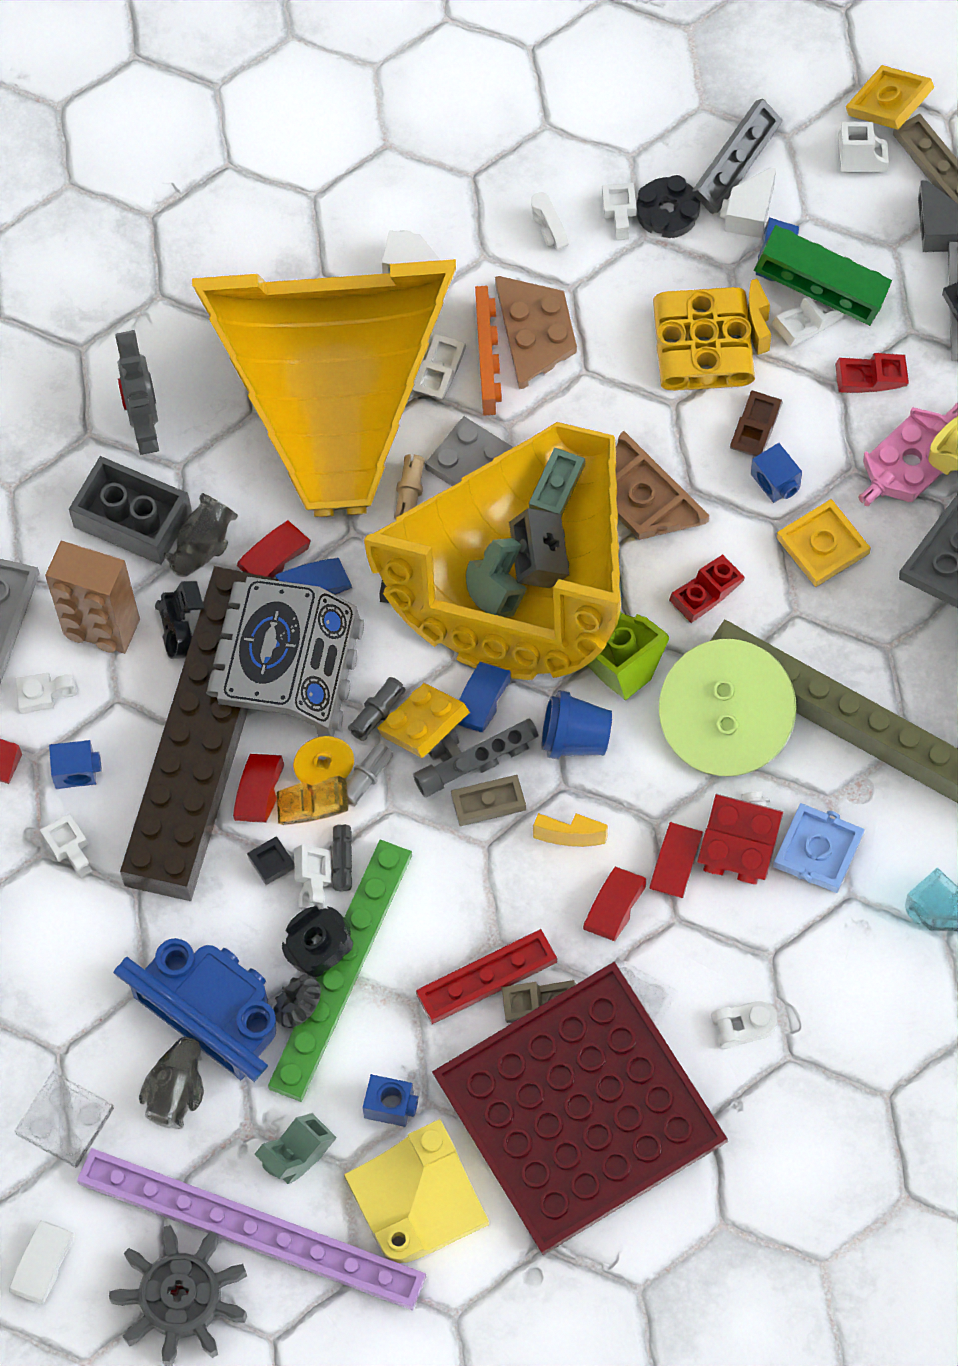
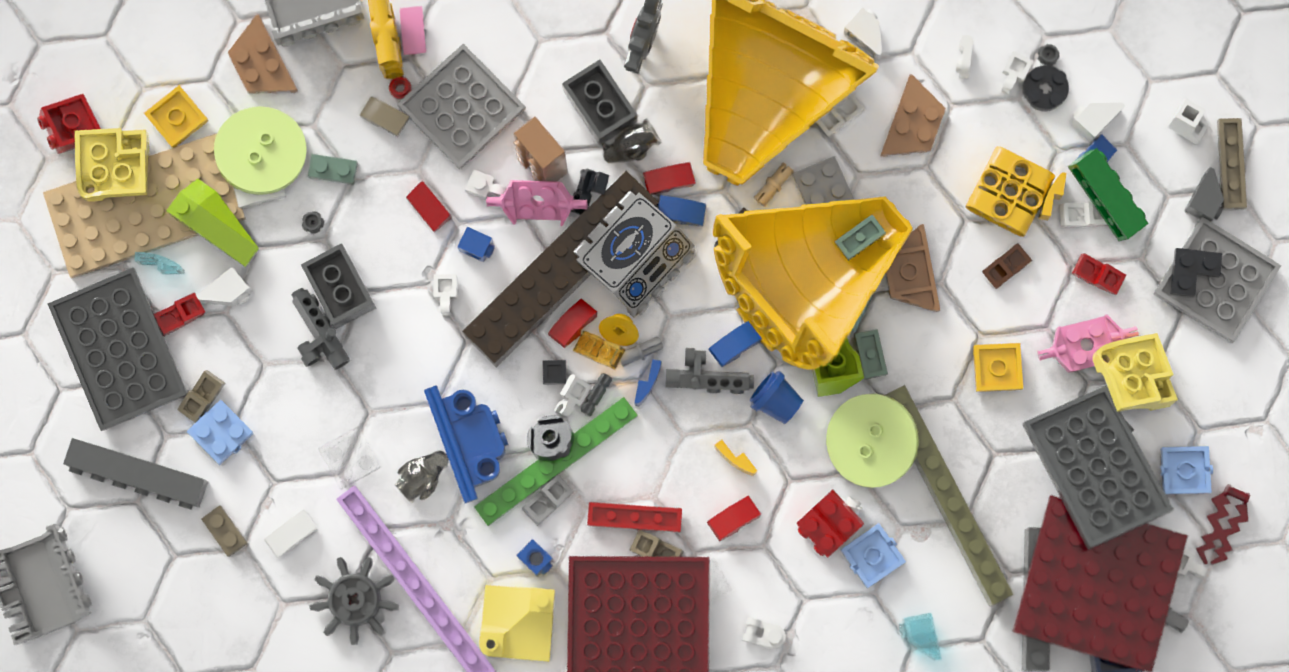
camera: 30 degrees right, 15 degrees up
sand green brick [254,1113,337,1184] -> none
dark grey gear [273,974,321,1028] -> none
dark grey pin [348,677,406,741] -> none
yellow plate [377,683,470,758] -> none
dark tan plate [451,775,526,827] -> none
sand green brick [466,538,527,617] -> none
orange plate [475,286,502,416] -> none
dark grey brick [509,508,569,588] -> none
red slope [649,822,703,898] -> none
red slope [669,554,745,623] -> none
plate [691,99,783,214] -> none
blue brick [751,443,802,503] -> none
yellow plate [845,65,934,130] -> none
none -> bright pink plate [486,180,588,226]
none -> light grey slope [522,475,574,526]
none -> blue slope [634,359,662,407]
none -> sand green plate [854,329,888,380]
none -> dark grey plate [1037,44,1060,66]

